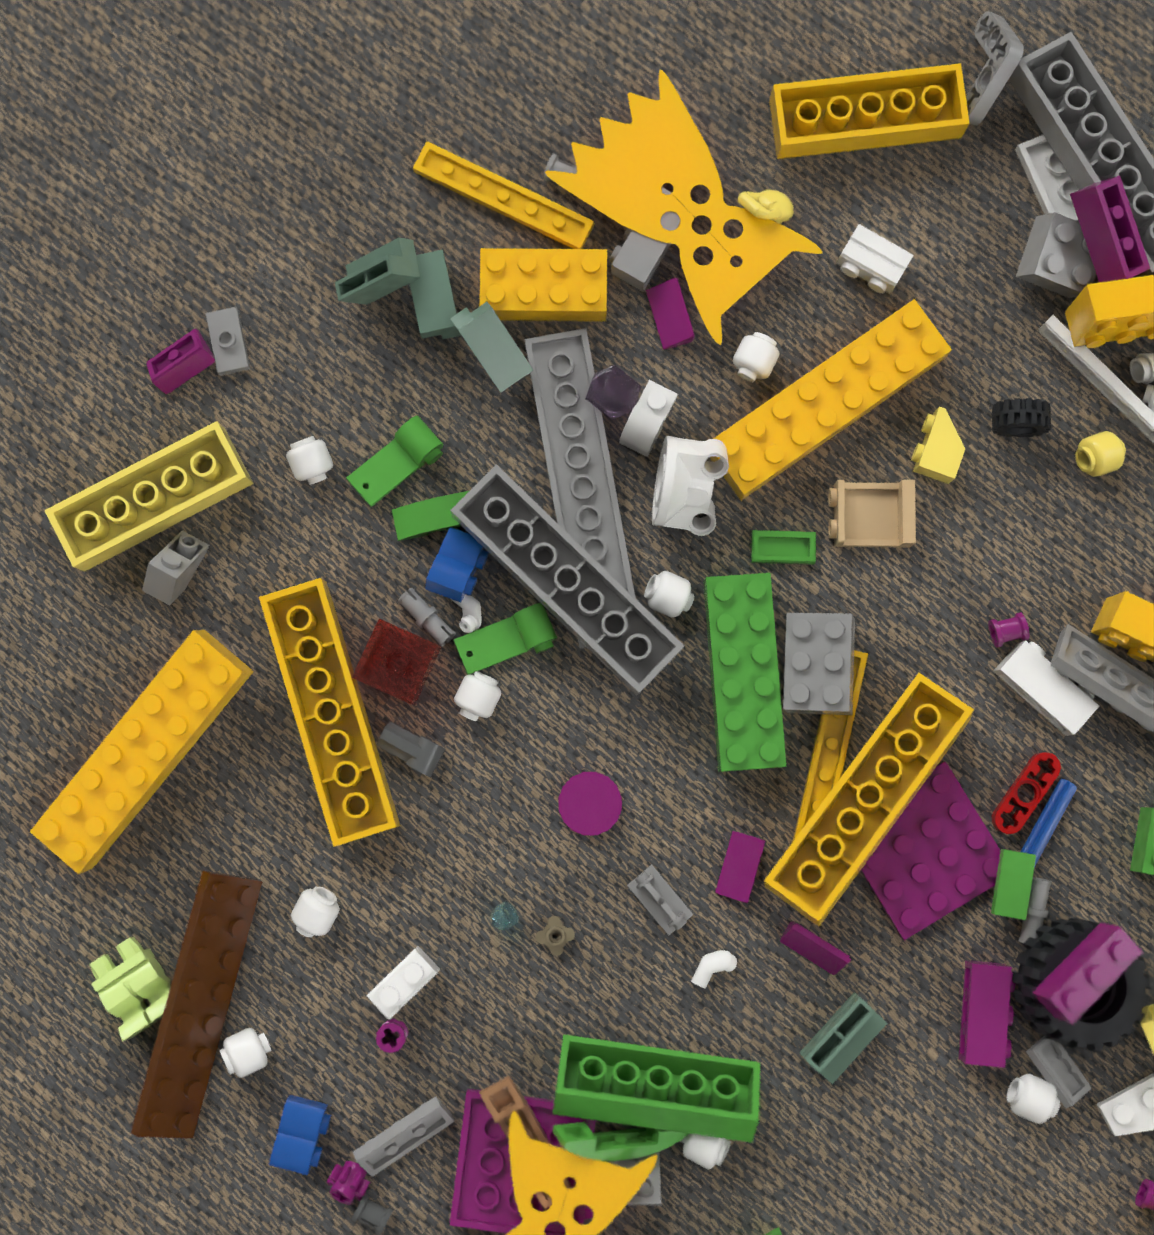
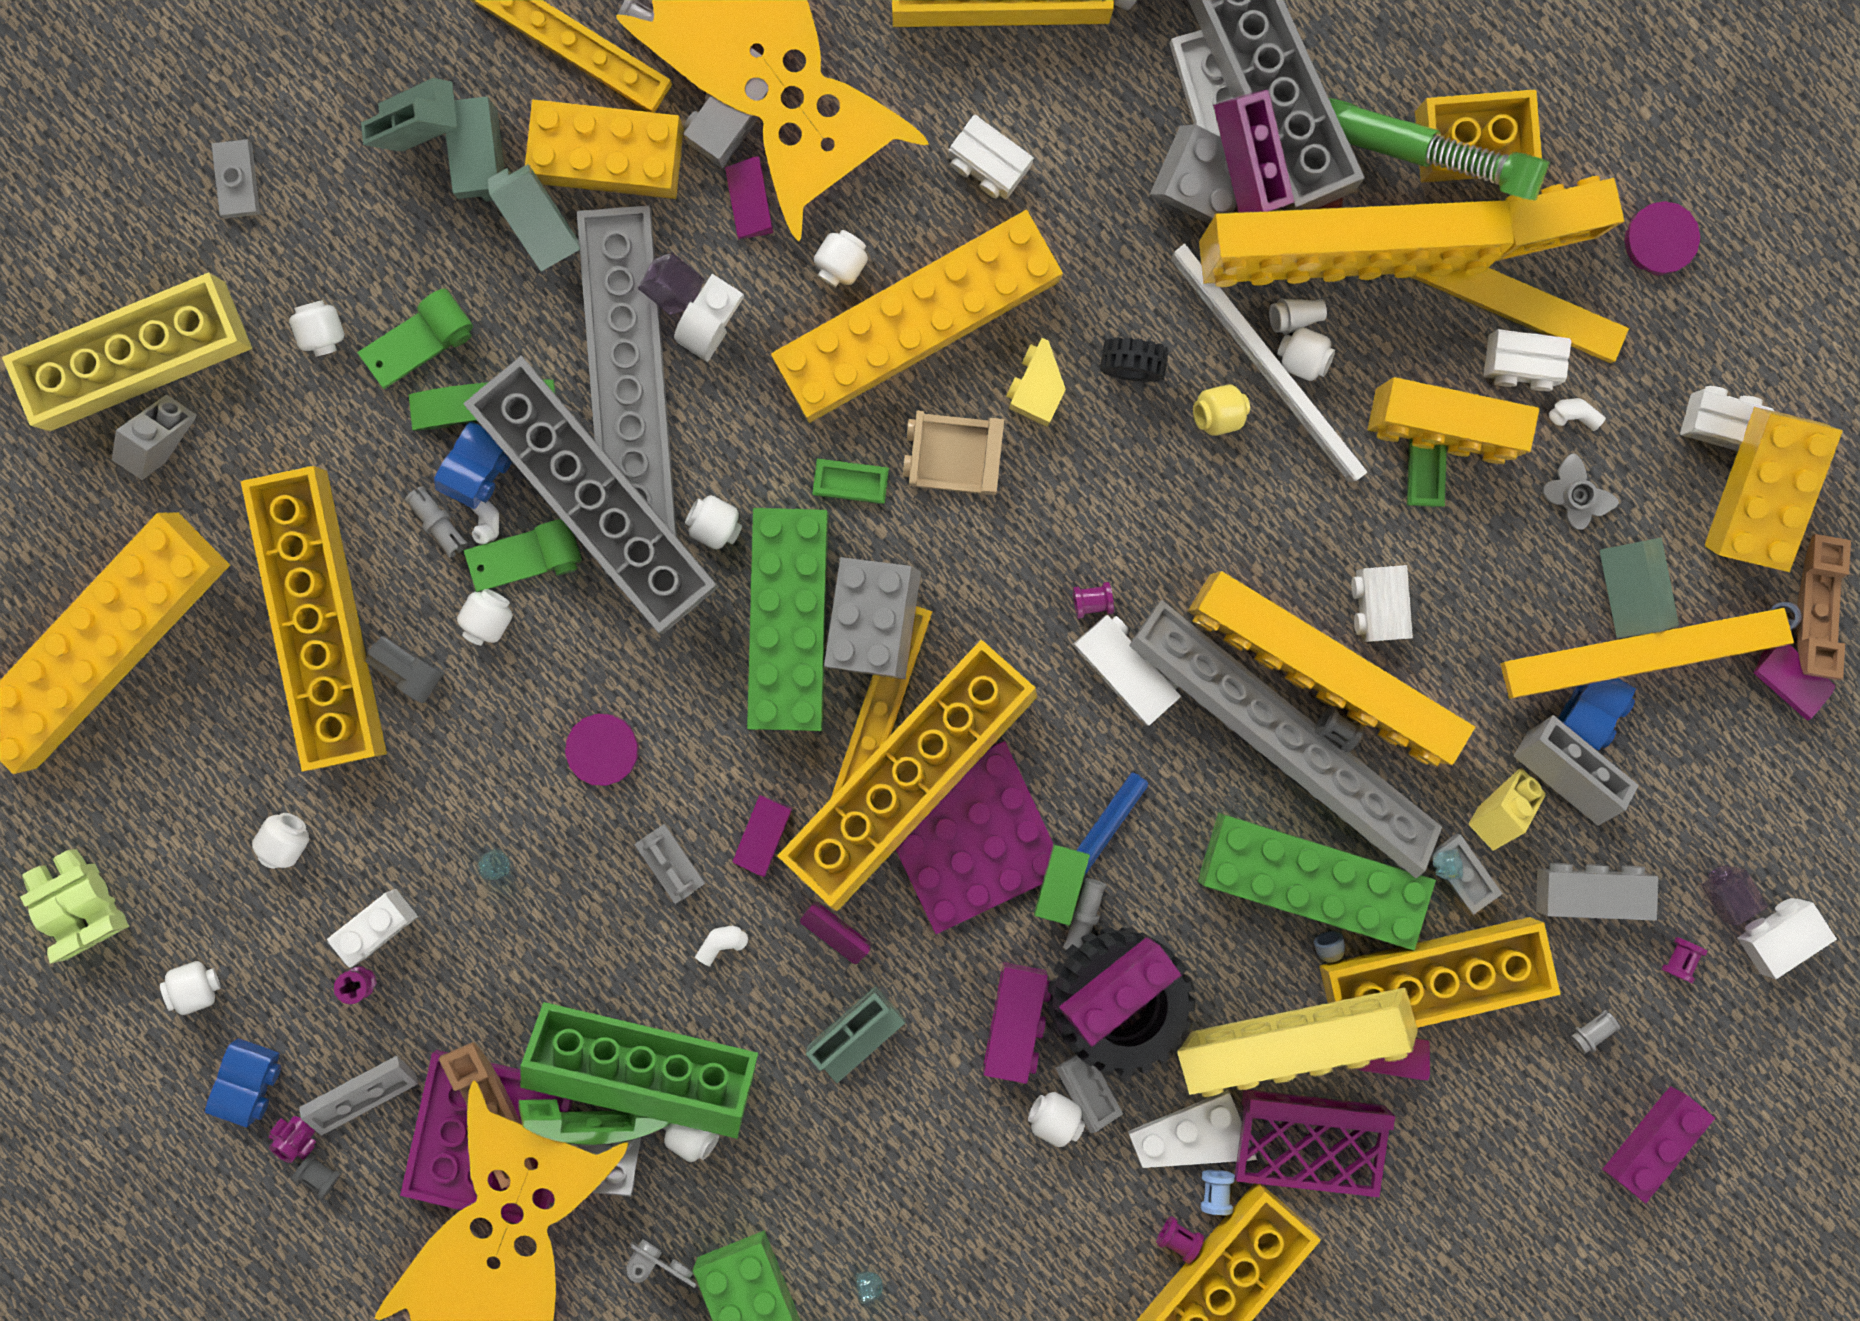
camera: 10 degrees right, 5 degrees up
reddish brown plate [130,870,262,1138] -> none
magenta slope [146,328,215,394] -> none
clear red brick [352,619,441,706] -> none
dark tan plate [536,916,575,956] -> none
white piece [652,436,728,536] -> none
light yellow piece [738,189,794,224] -> none
red beam [992,752,1061,834] -> none

